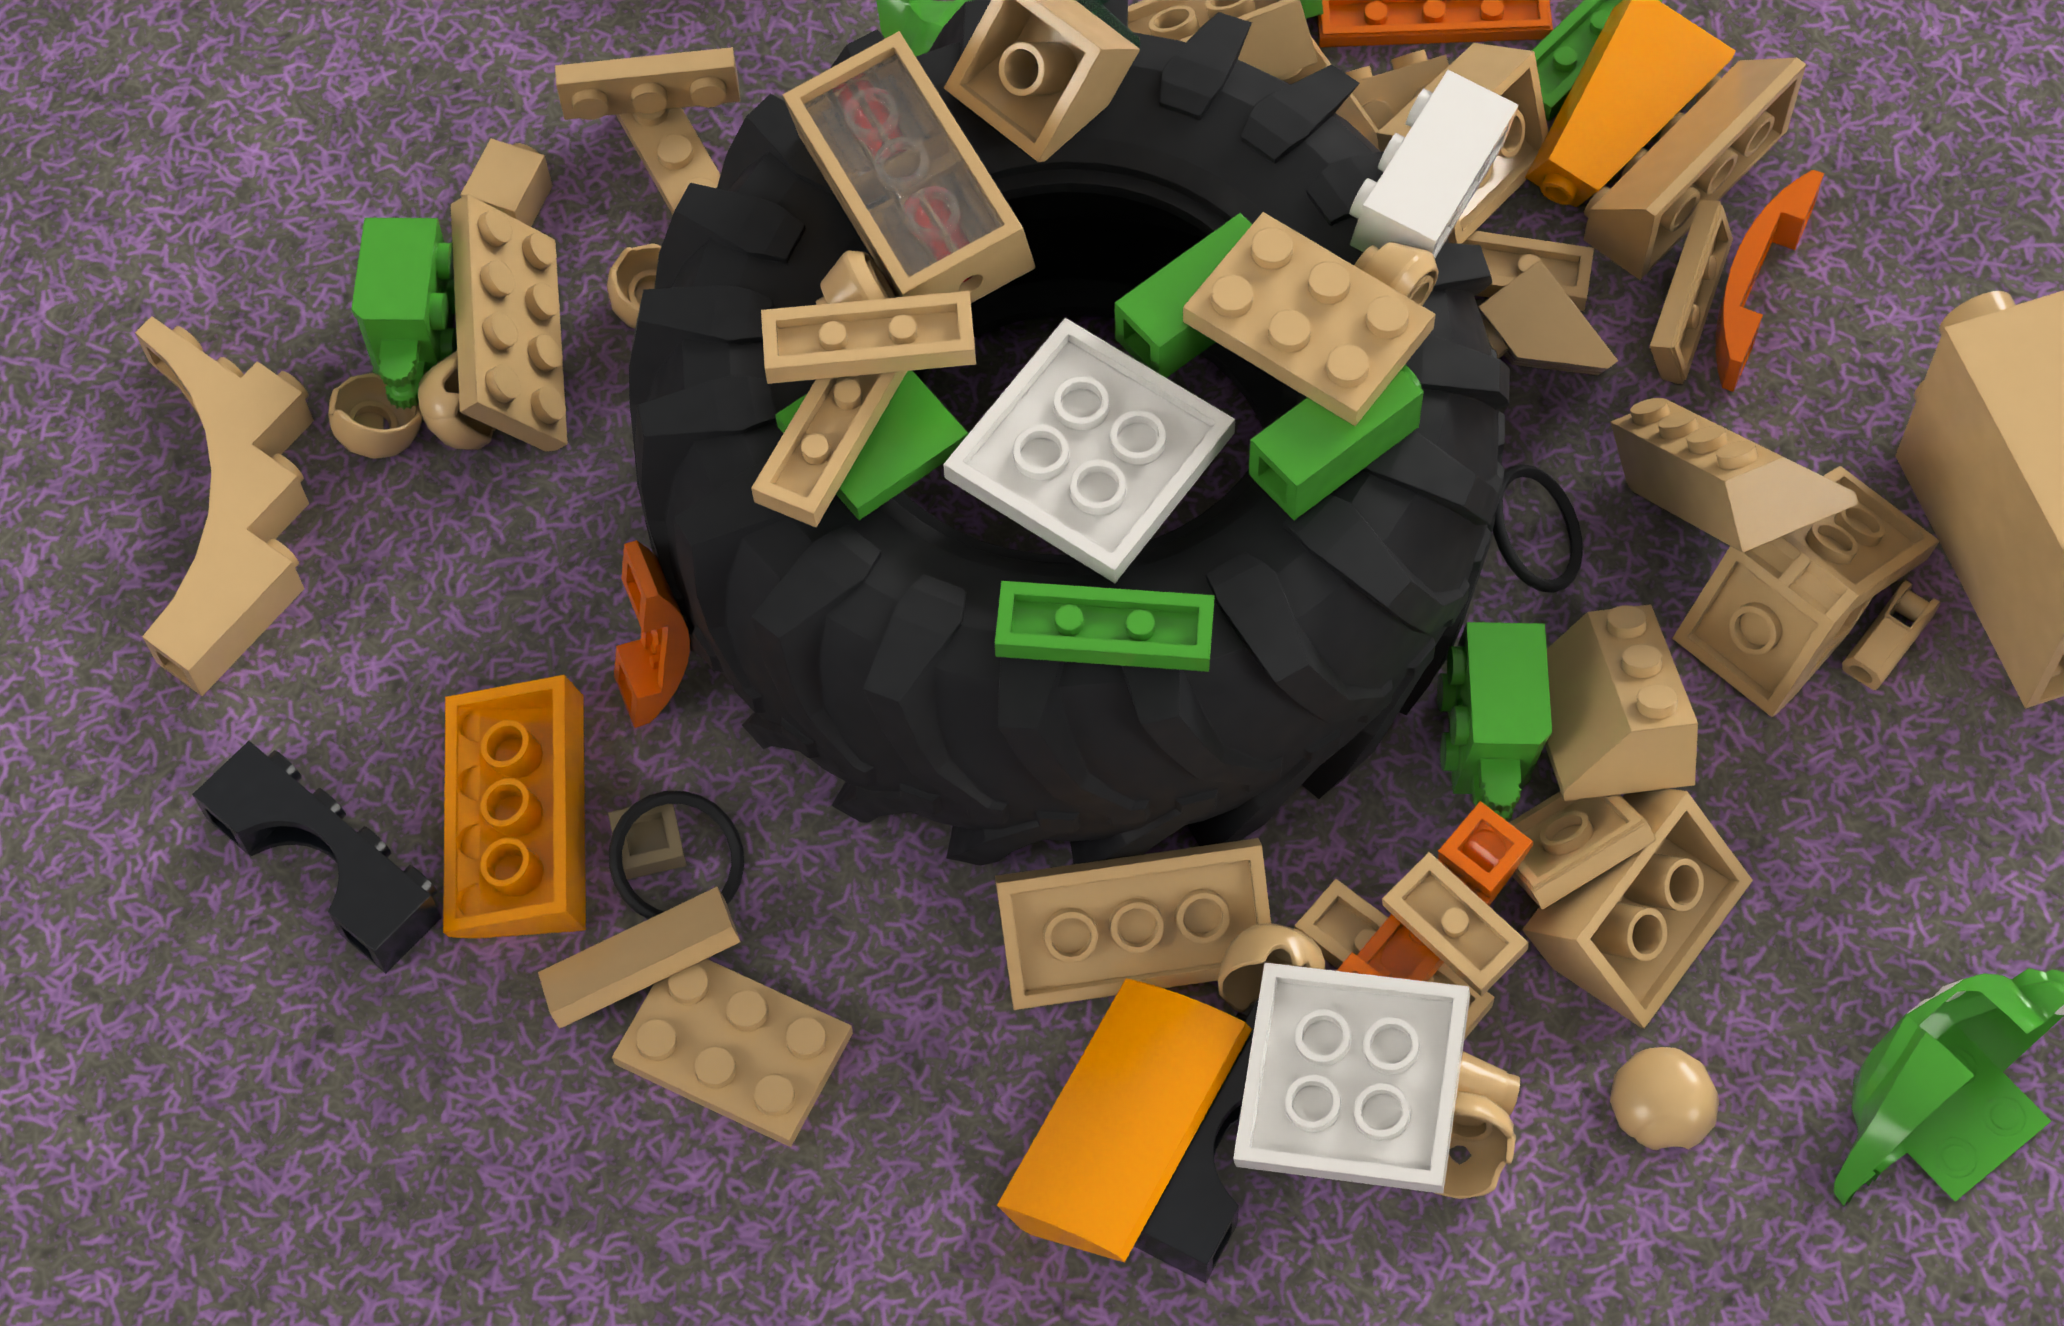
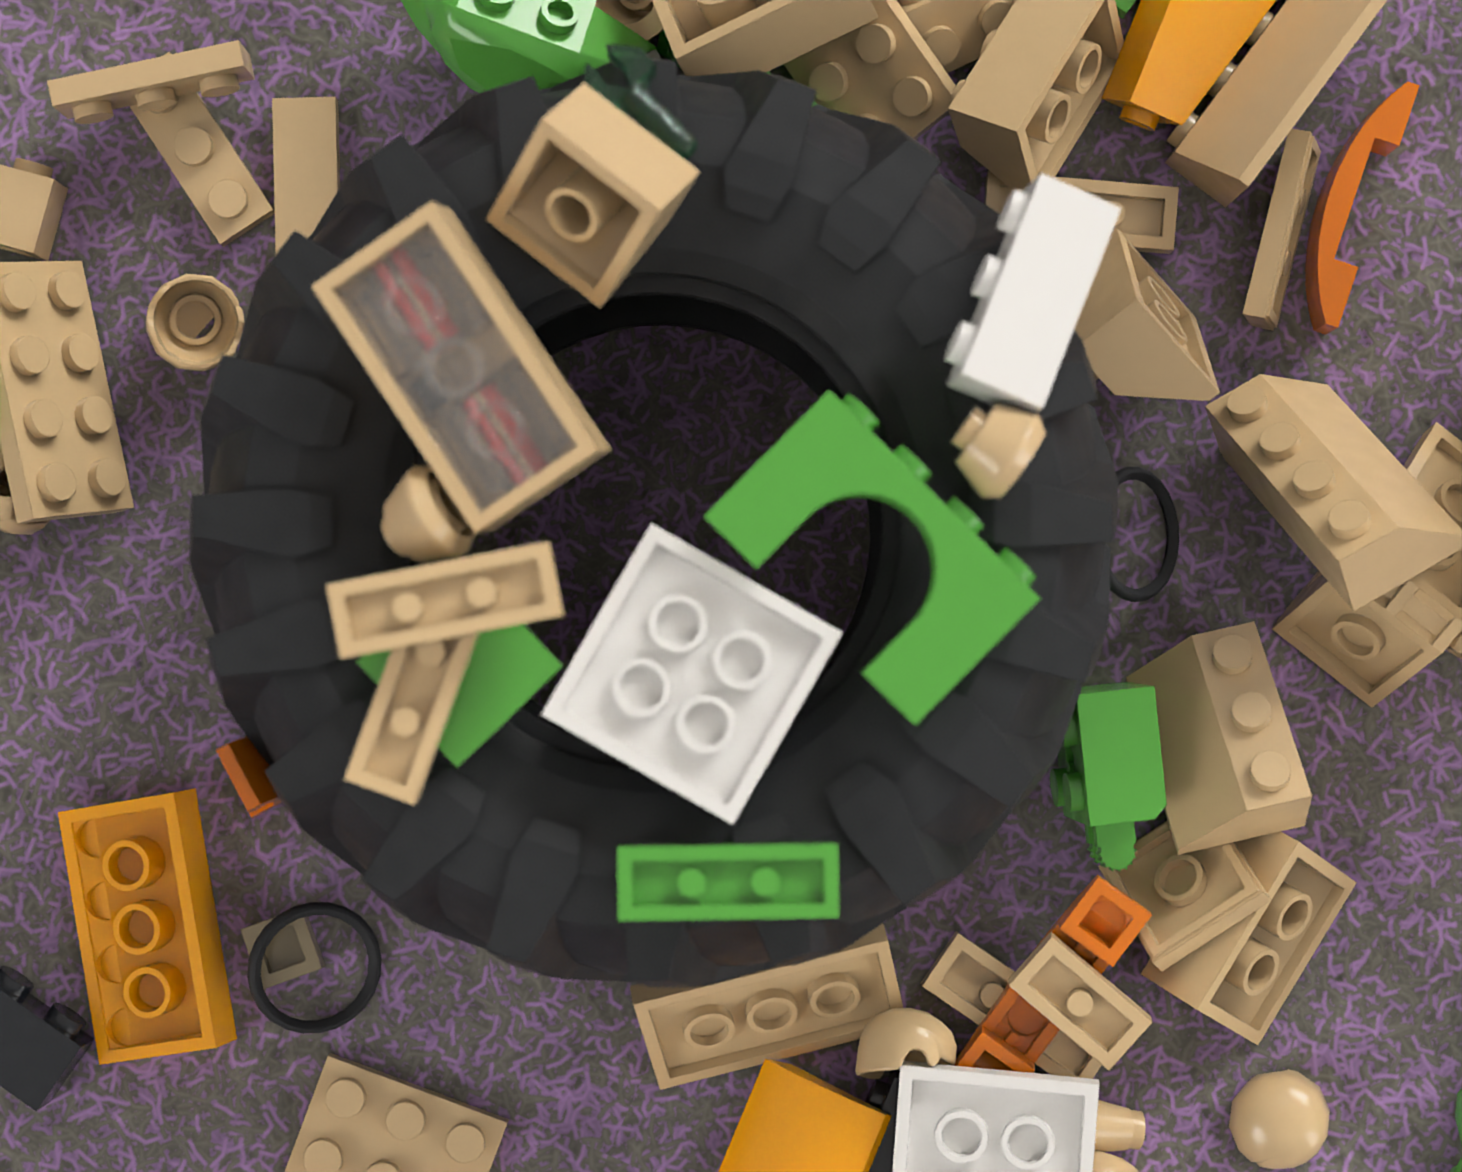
camera: 10 degrees left, 25 degrees up
tan tile [538,887,741,1029] -> none
tan plate [1183,212,1436,426] -> none

